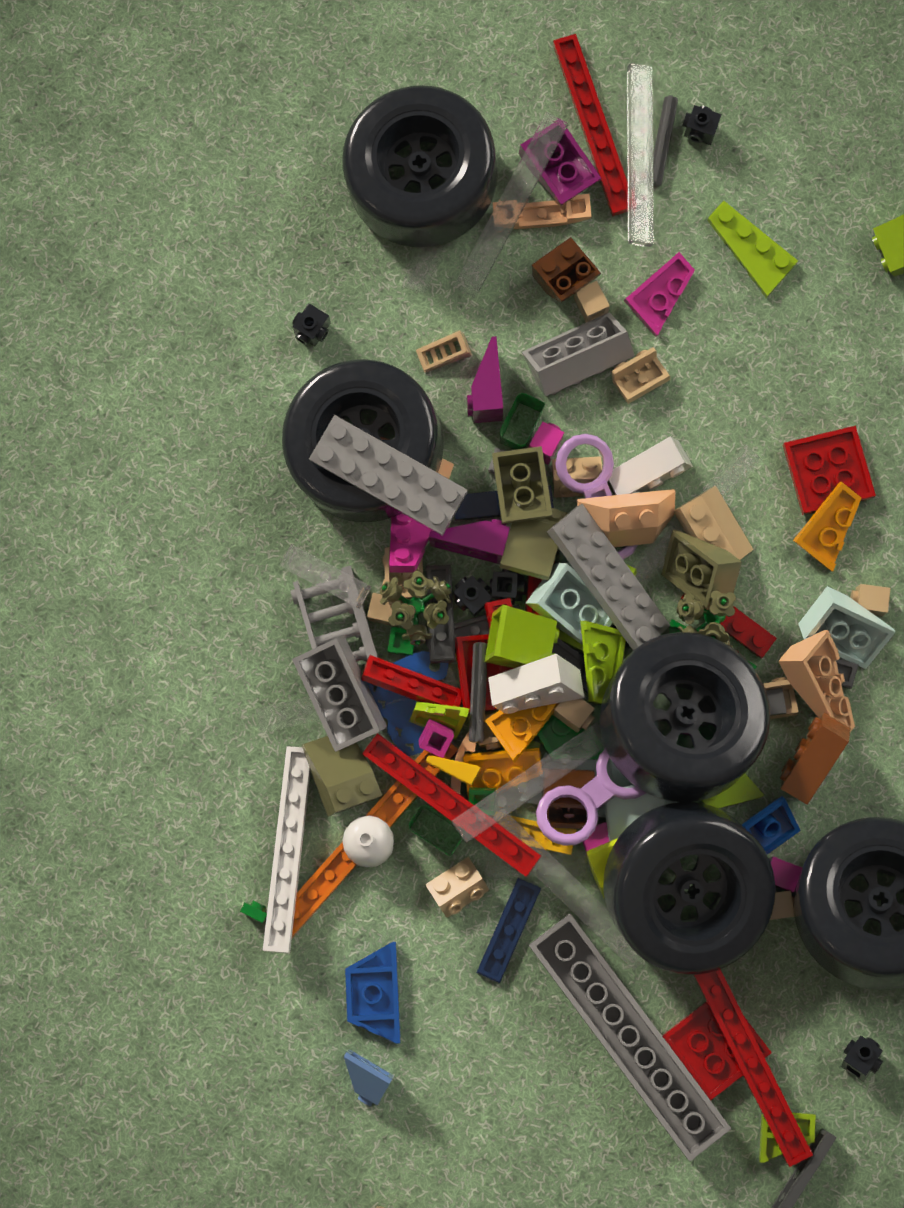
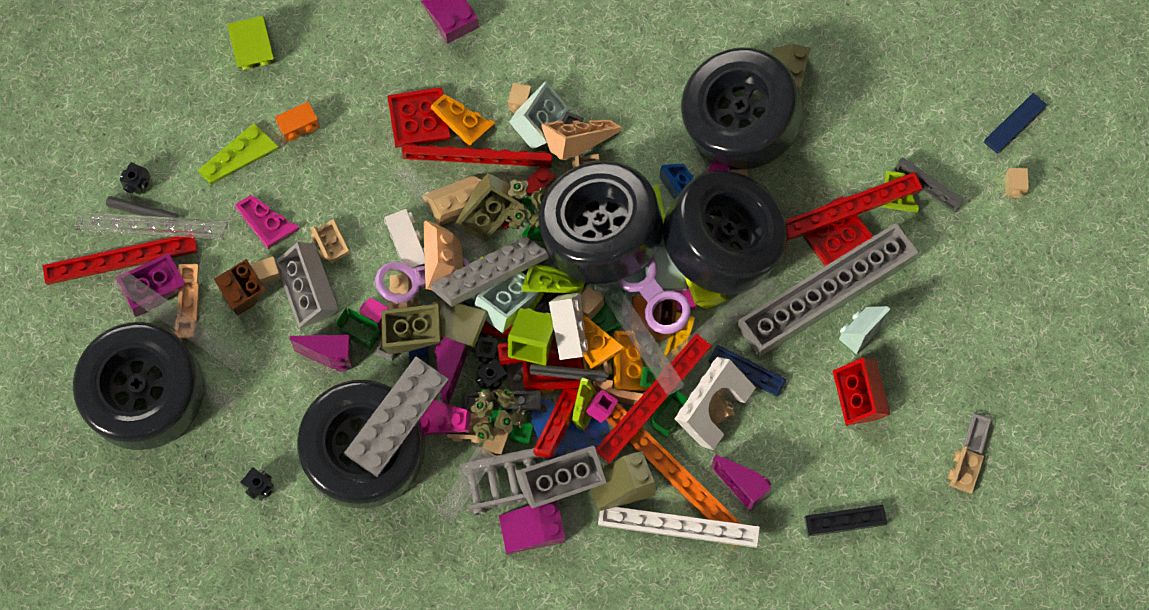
camera: 90 degrees left, 10 degrees down
green plate [240,900,267,923] -> none
white cylinder [342,815,394,867] -> none
medium blue slope [344,1049,394,1106] -> none
blue wing [345,942,401,1044] -> none
tan slope [416,330,472,373] -> none
yellow slope [426,756,481,785] -> none
dark orange brick [780,712,851,805] -> none
black brick [841,1035,883,1082] -> none
none -> orange brick [275,102,320,143]
none -> red plate [402,144,552,168]
none -> magenta slope [499,500,565,554]
none -> white arch [675,357,756,450]
none -> magenta slope [711,455,771,511]
none -> black plate [804,505,887,537]
none -> red slope [833,358,890,426]
none -> light aqua slope [839,306,890,354]

